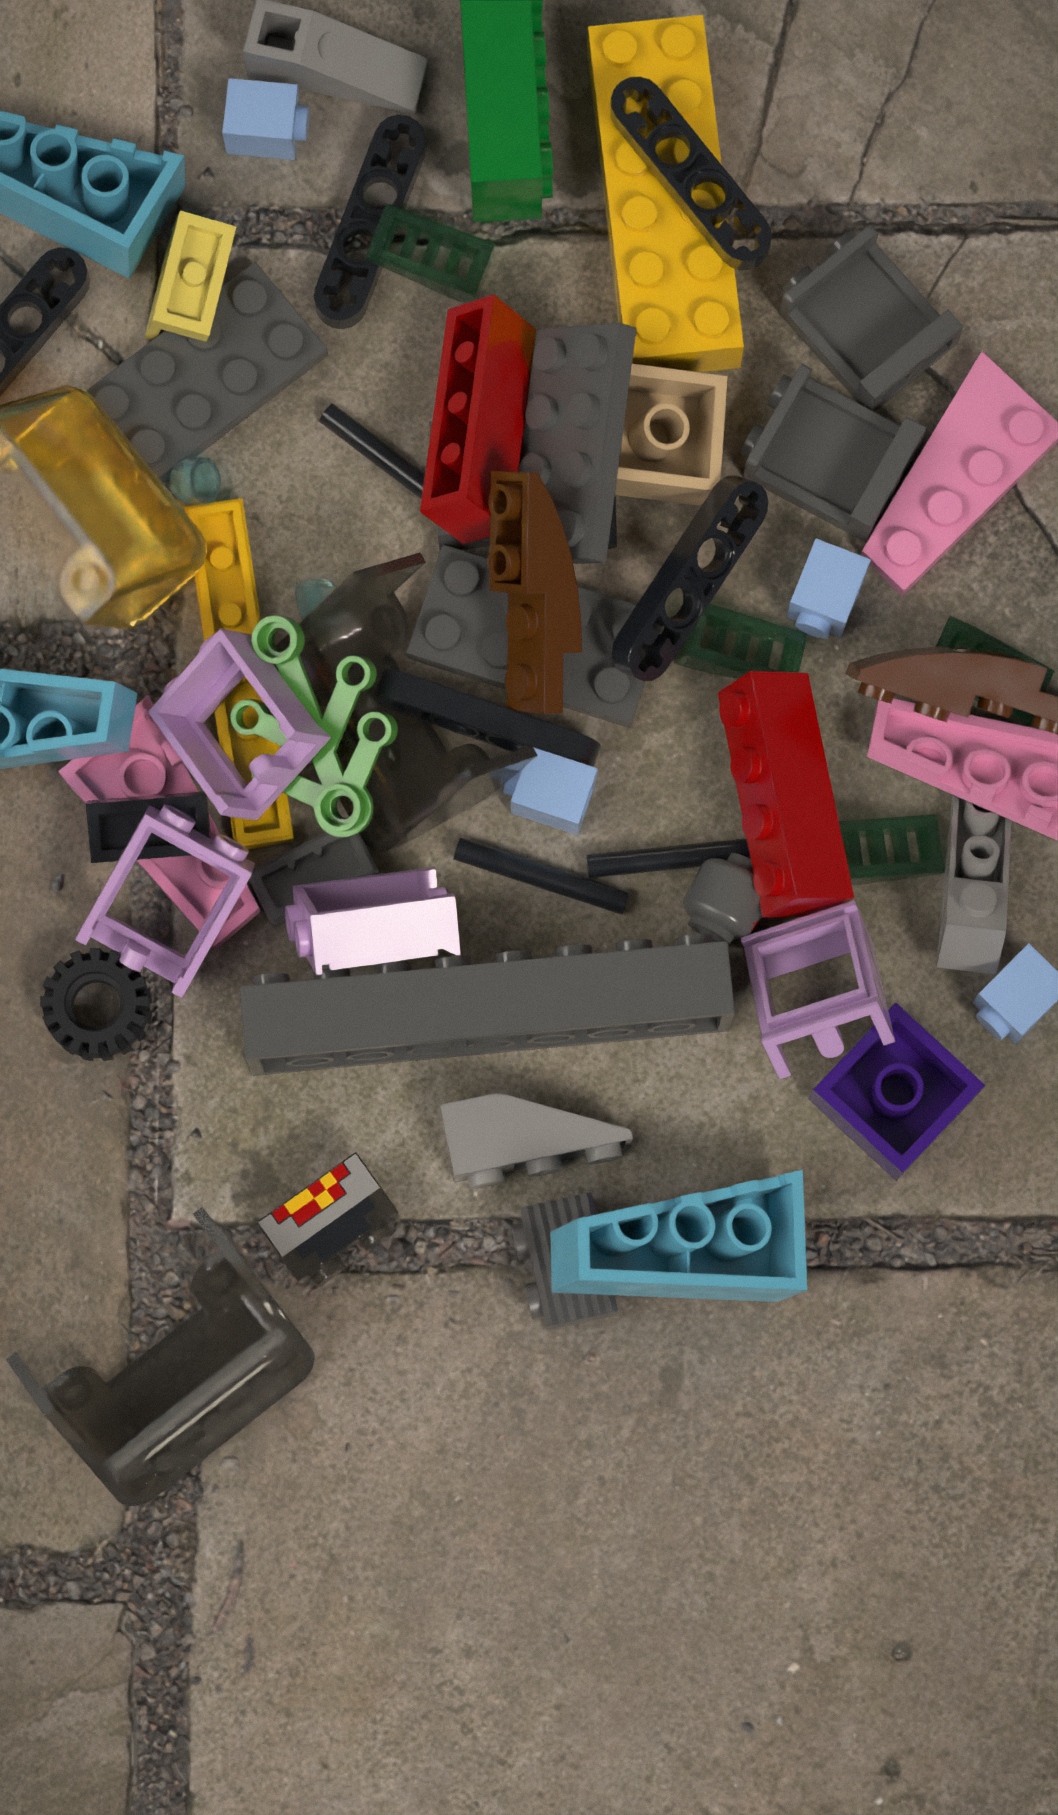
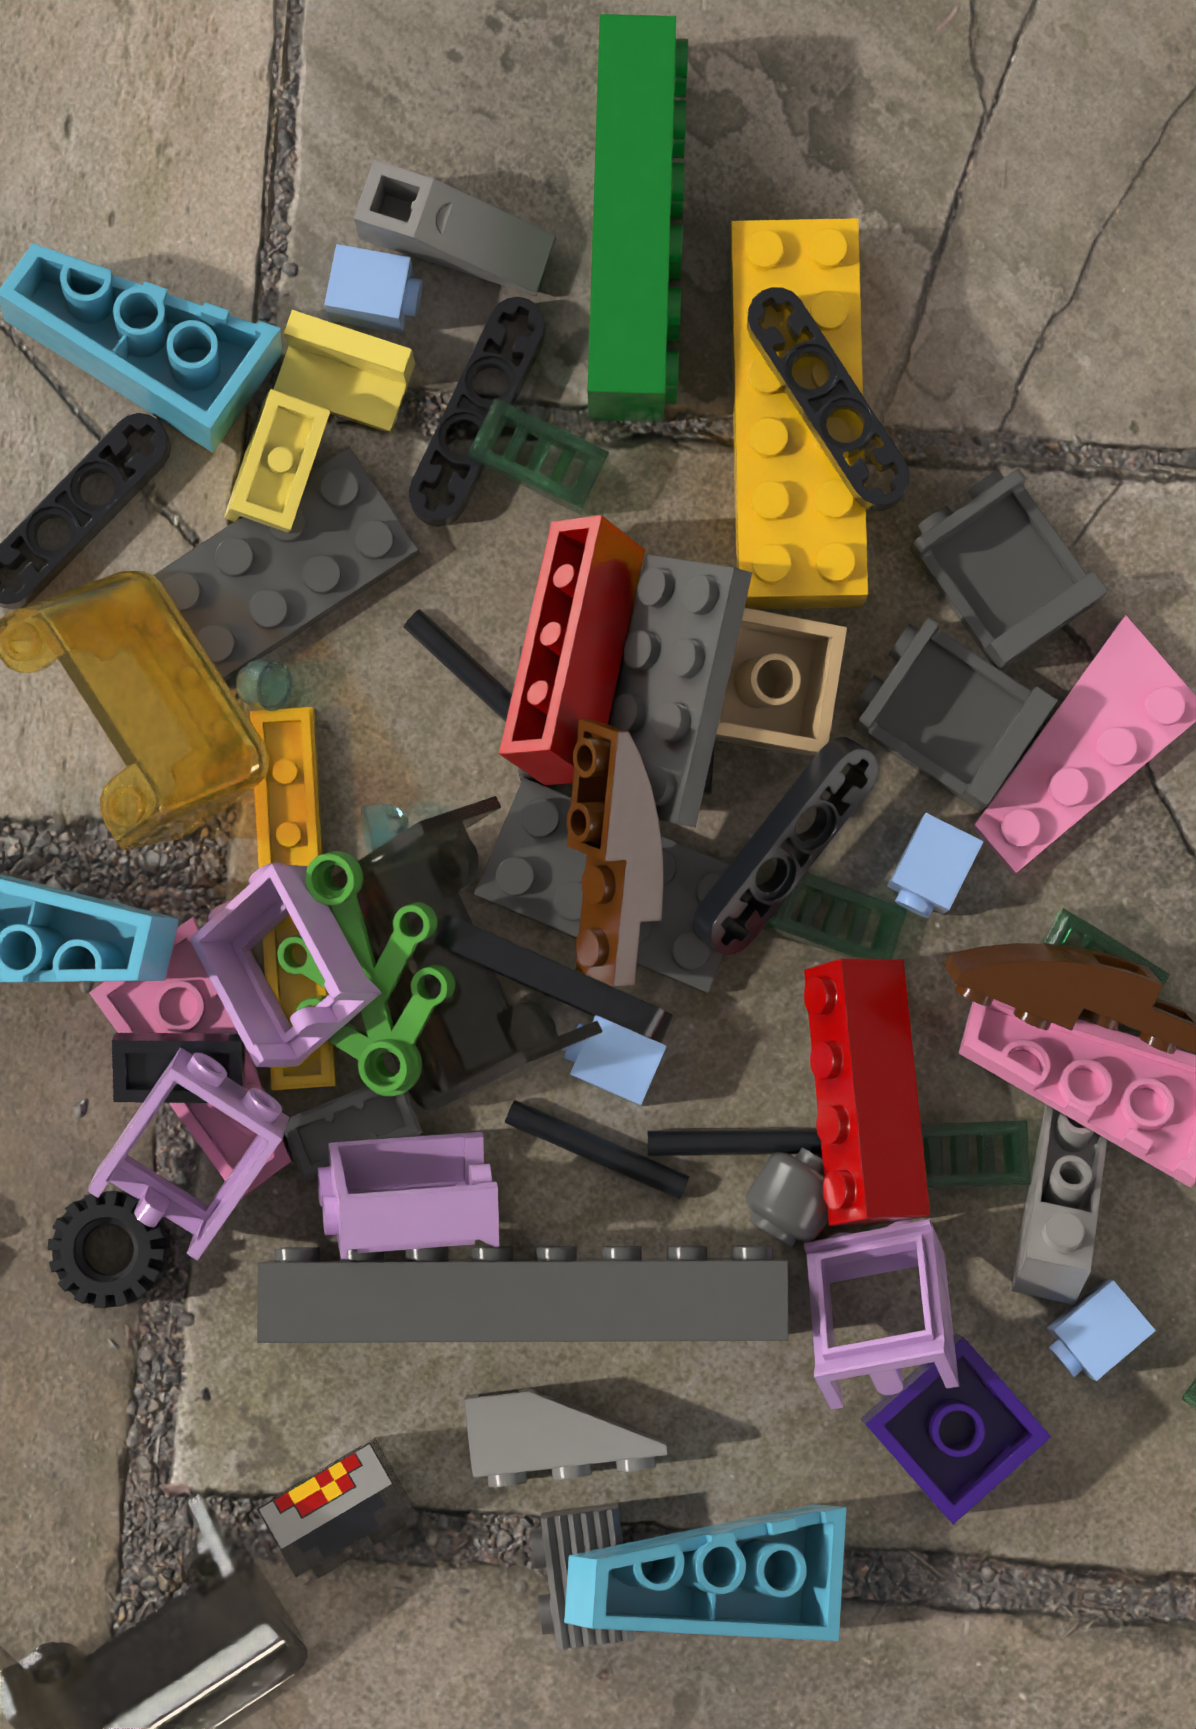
camera: 10 degrees right, 5 degrees up
none -> light yellow panel [273,310,416,434]

